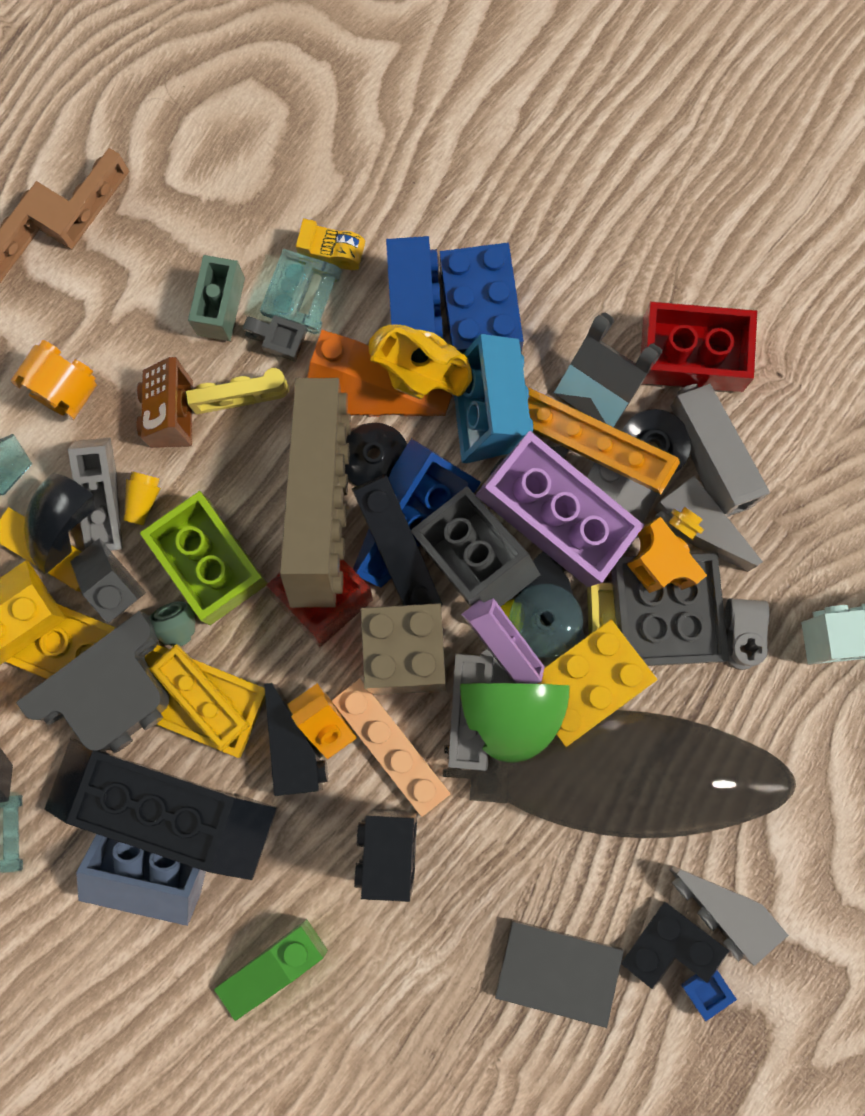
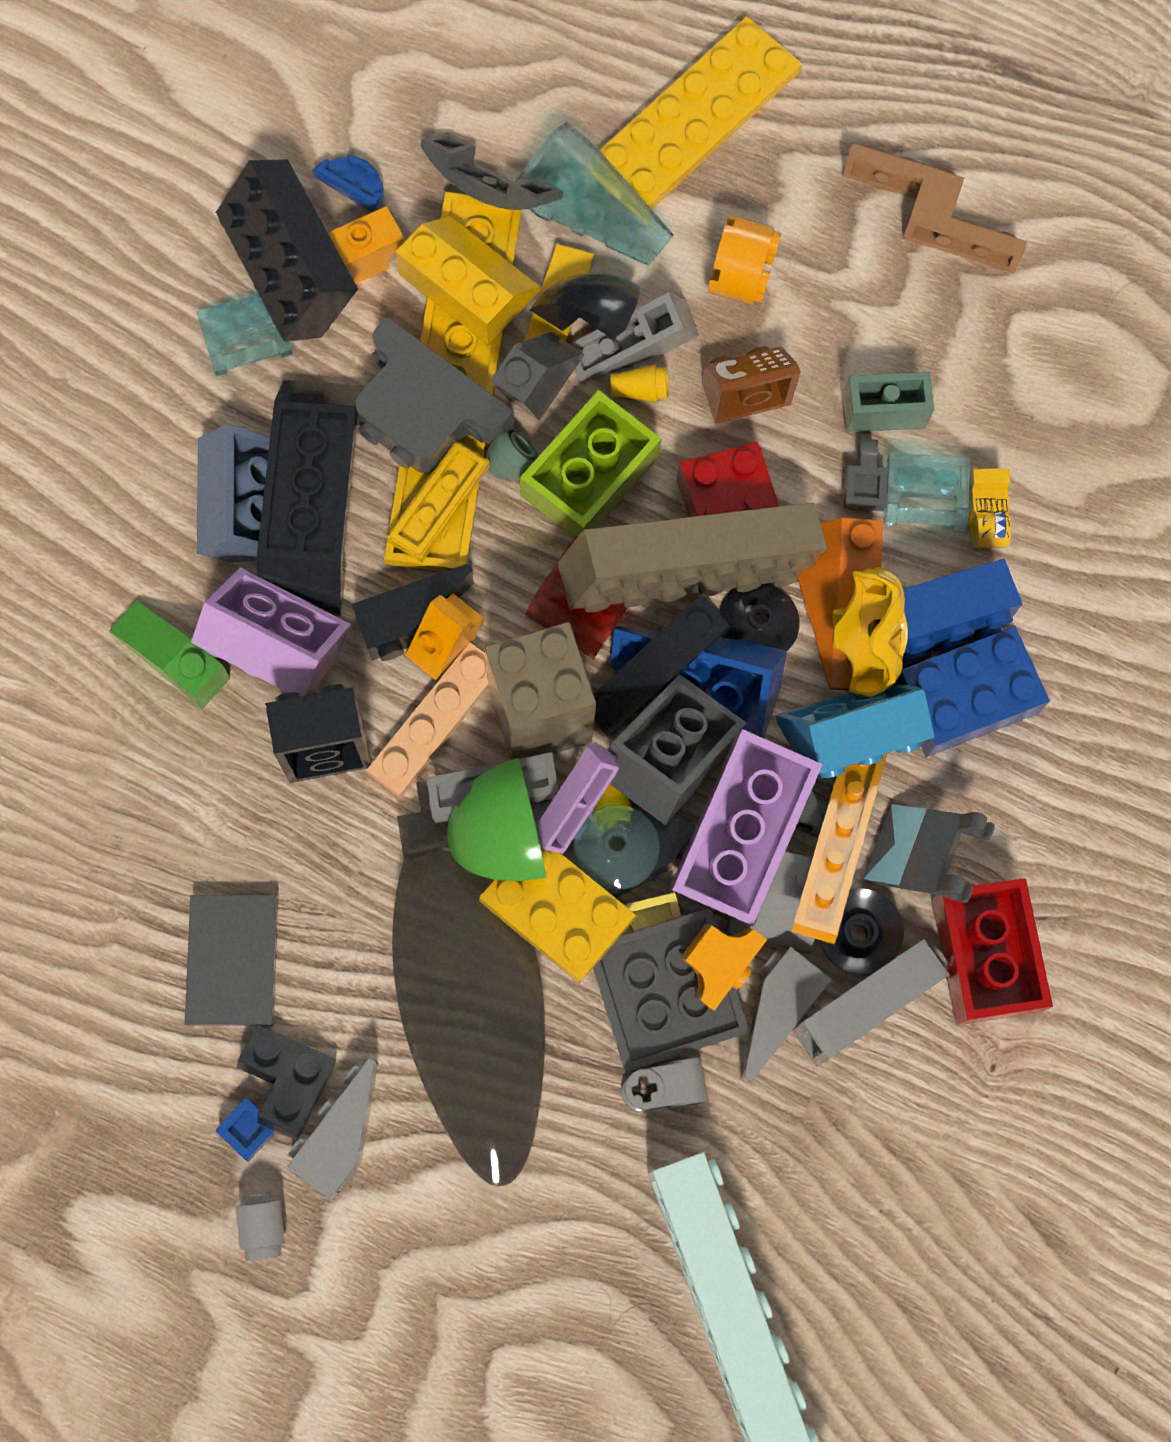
camera: 65 degrees right, 5 degrees down
light yellow plate [186,368,289,415] -> none
yellow plate [668,507,704,540] -> none
none -> lavender brick [191,567,351,696]
none -> light grey brick [235,1192,285,1261]
none -> red brick [677,441,780,517]

